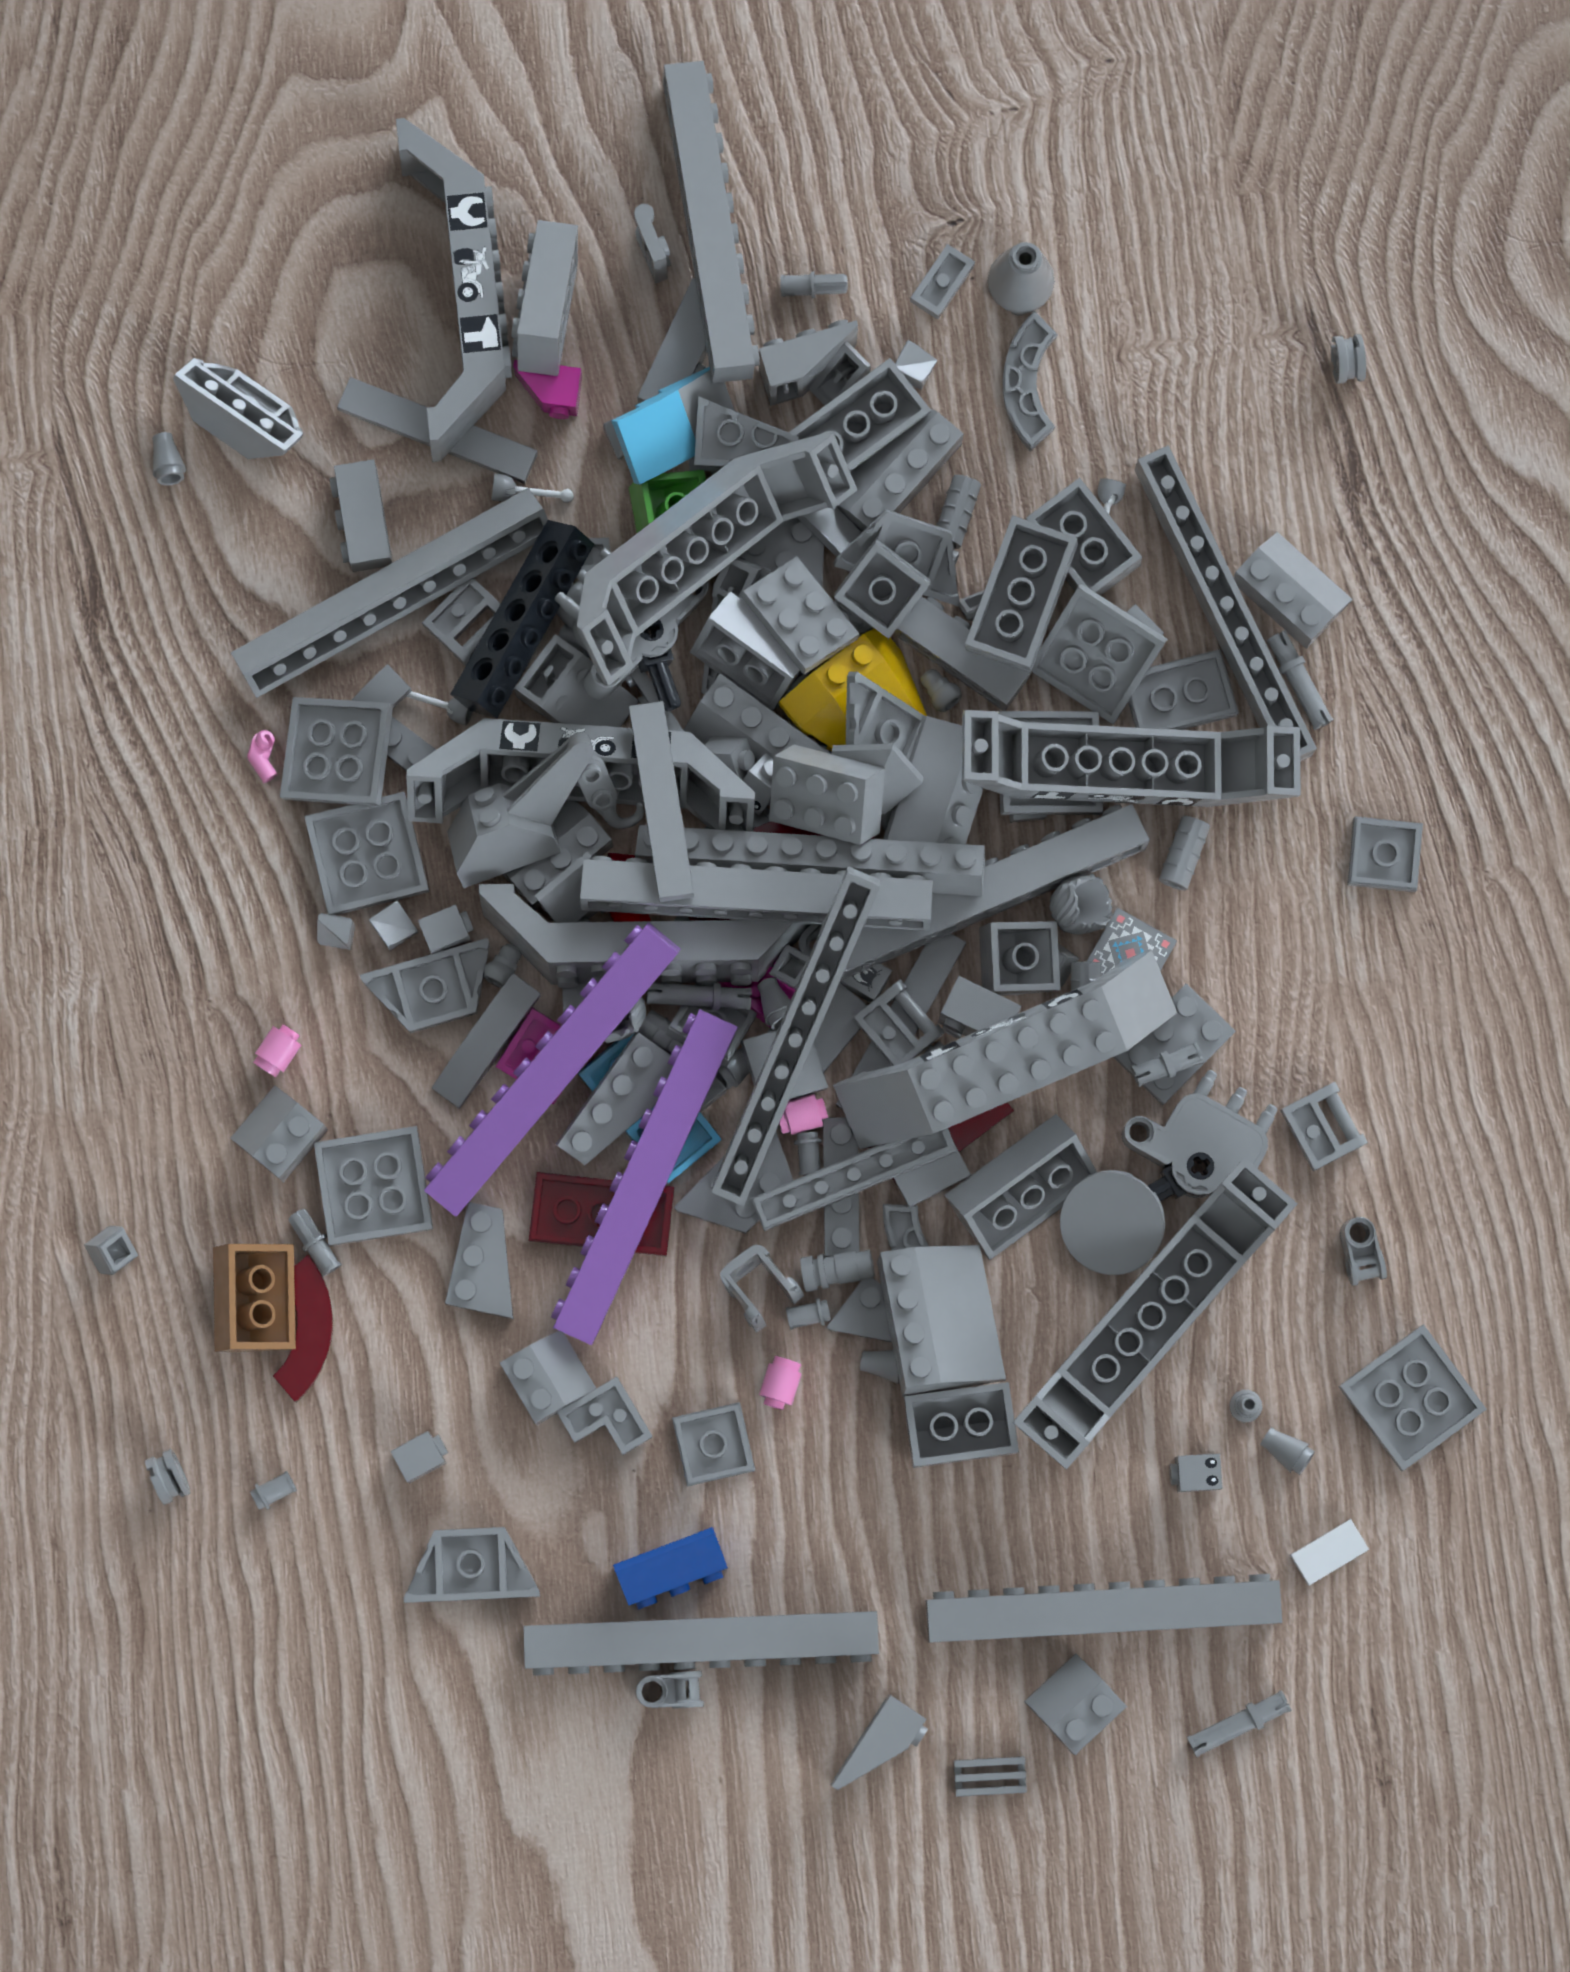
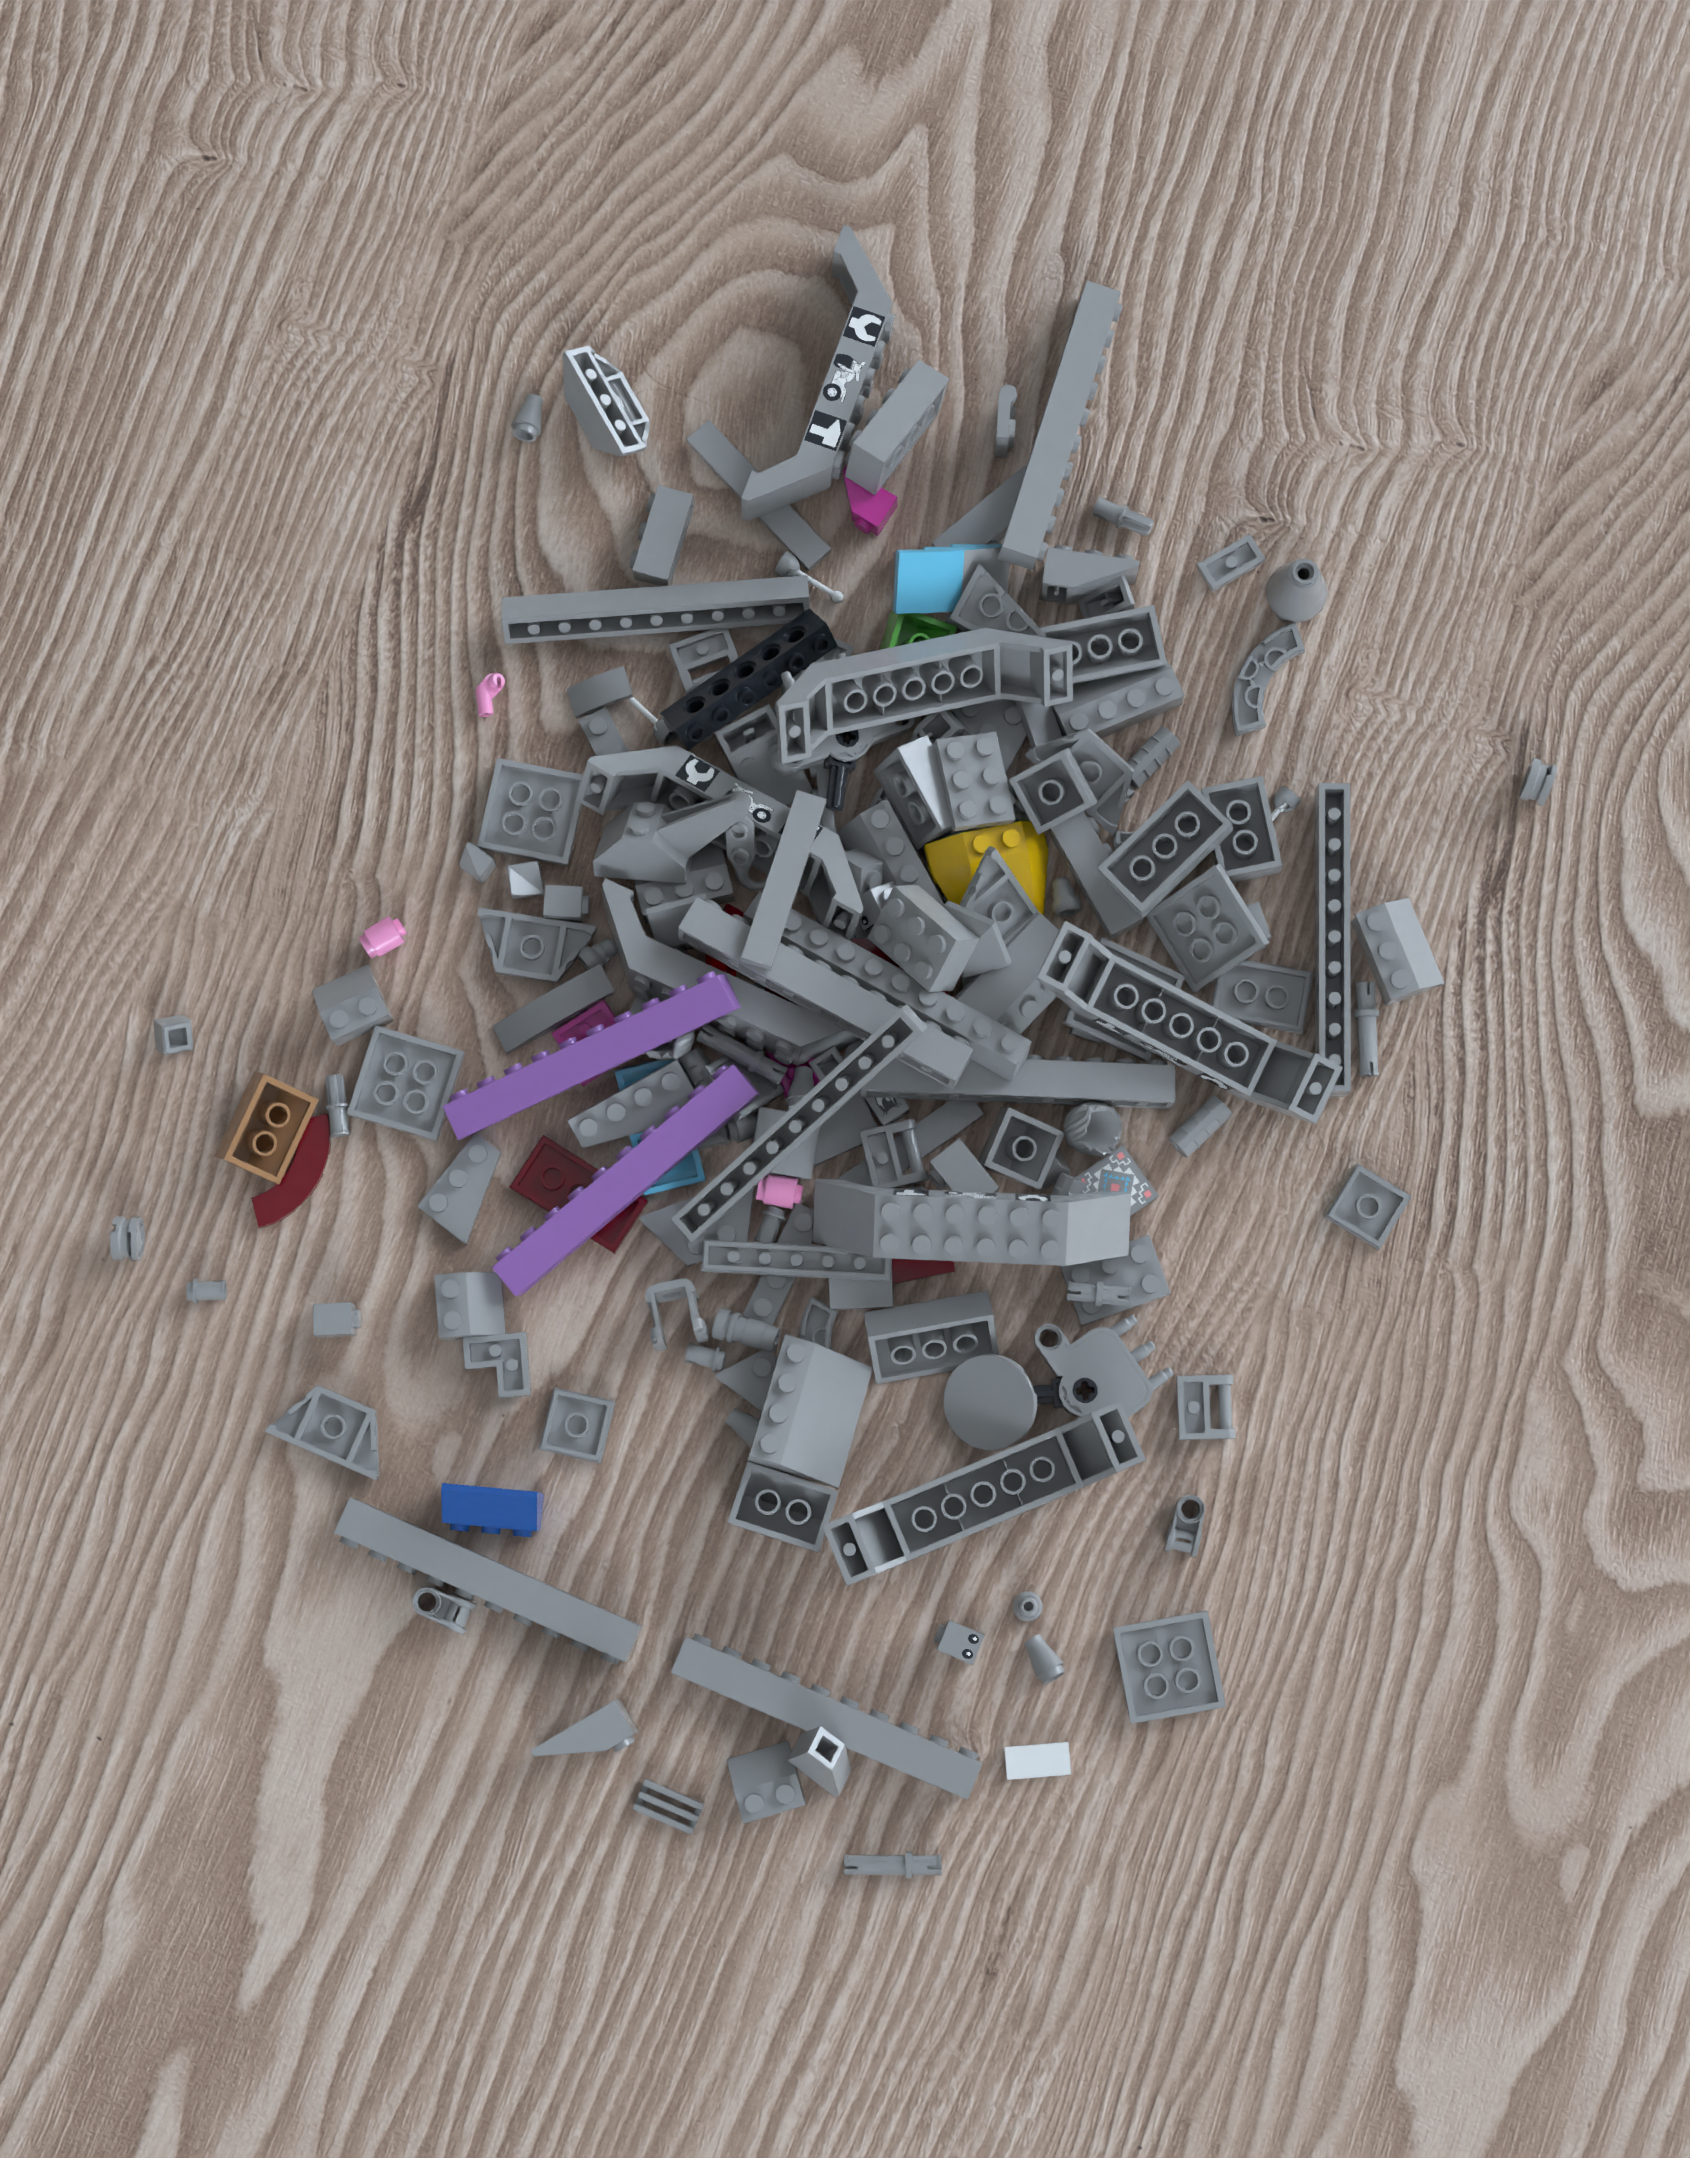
camera: 35 degrees right, 0 degrees up
light grey plate [280,697,393,806] -> none
bright pink brick [759,1356,802,1410] -> none
light grey slope [895,340,937,390] -> none
none -> light grey slope [787,1726,852,1797]

